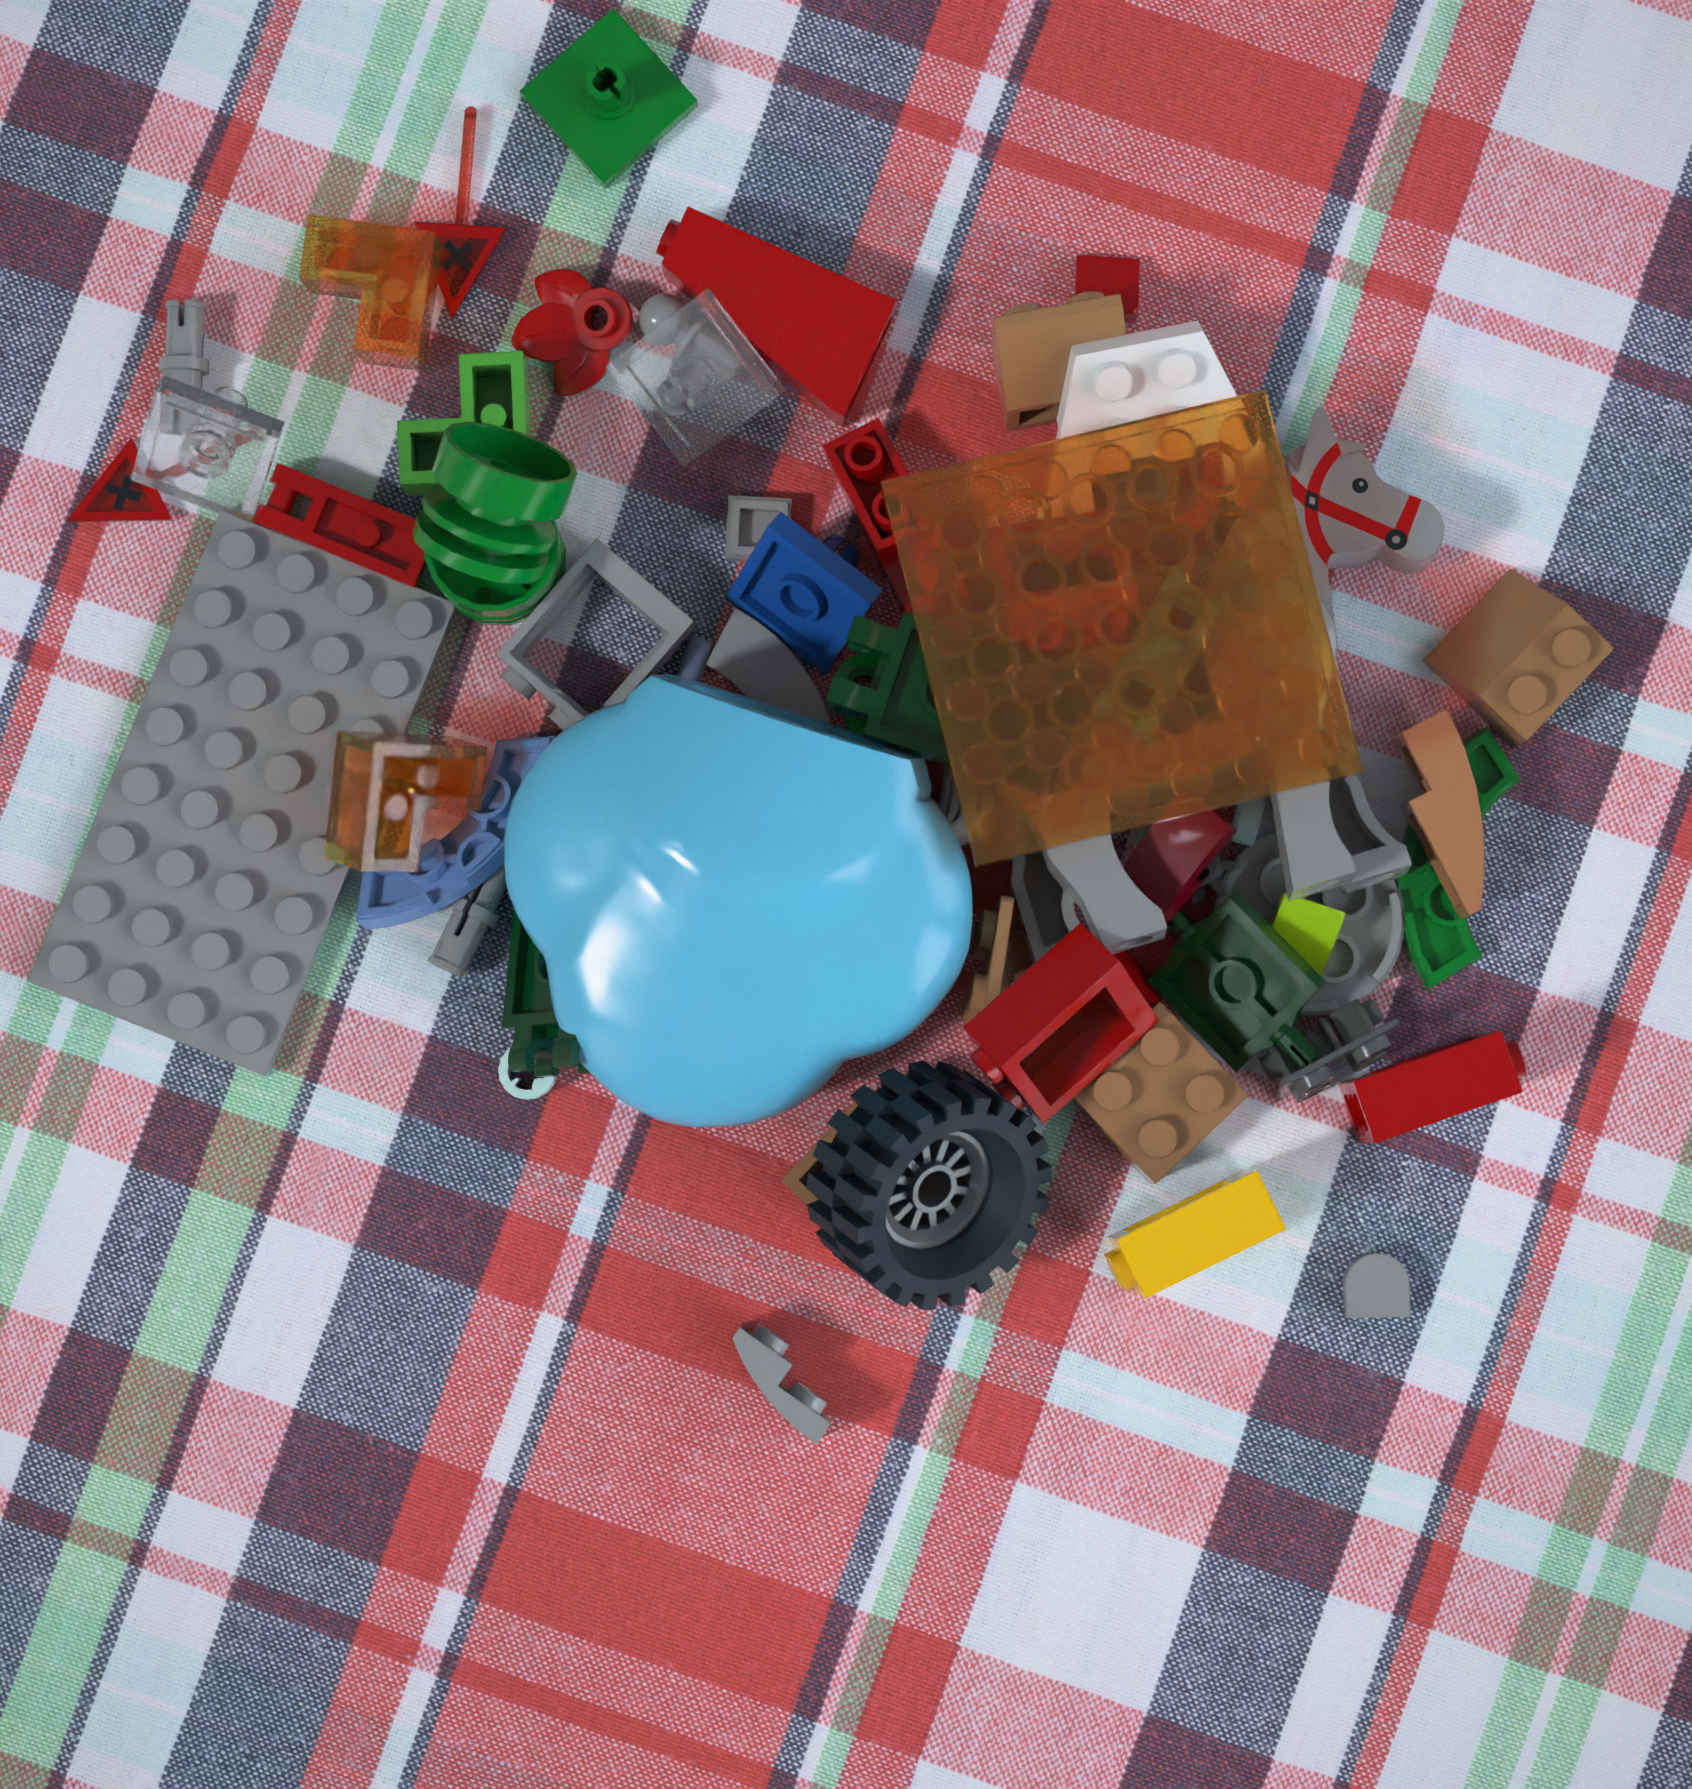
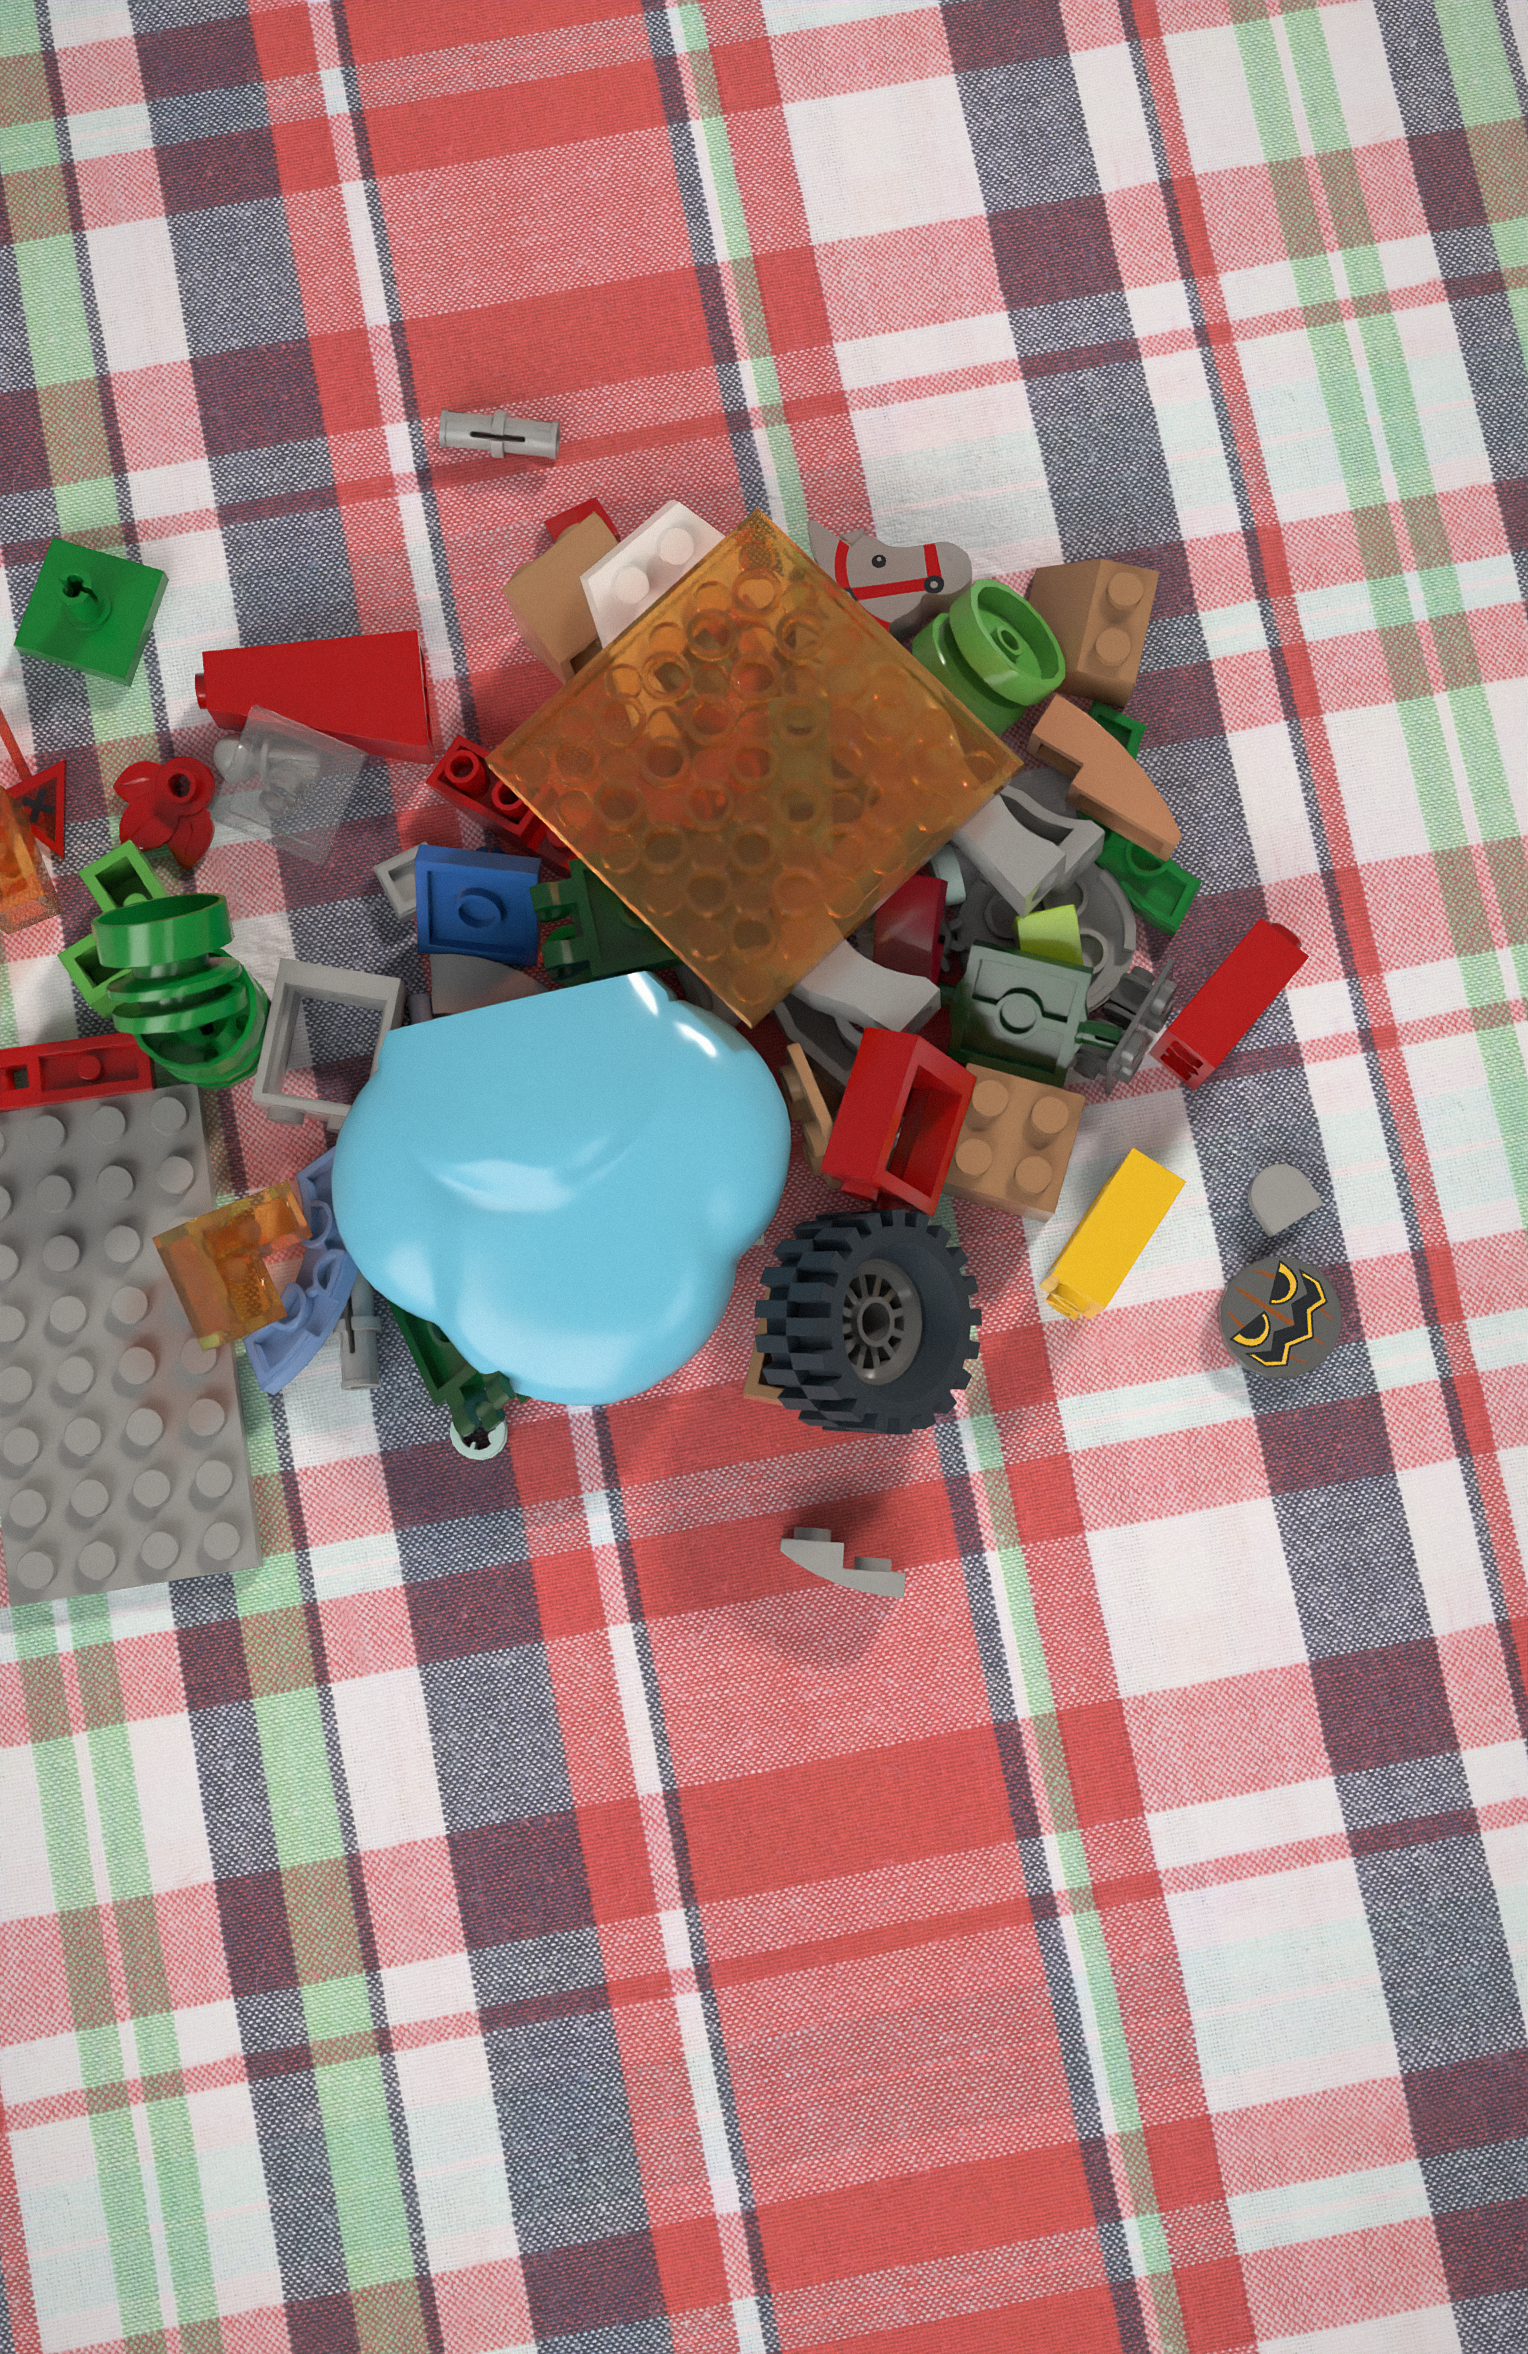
camera: 30 degrees left, 5 degrees down
none -> light grey pin [439,409,561,460]
none -> bright green wheel [912,579,1066,738]
none -> tile [1217,1257,1342,1379]

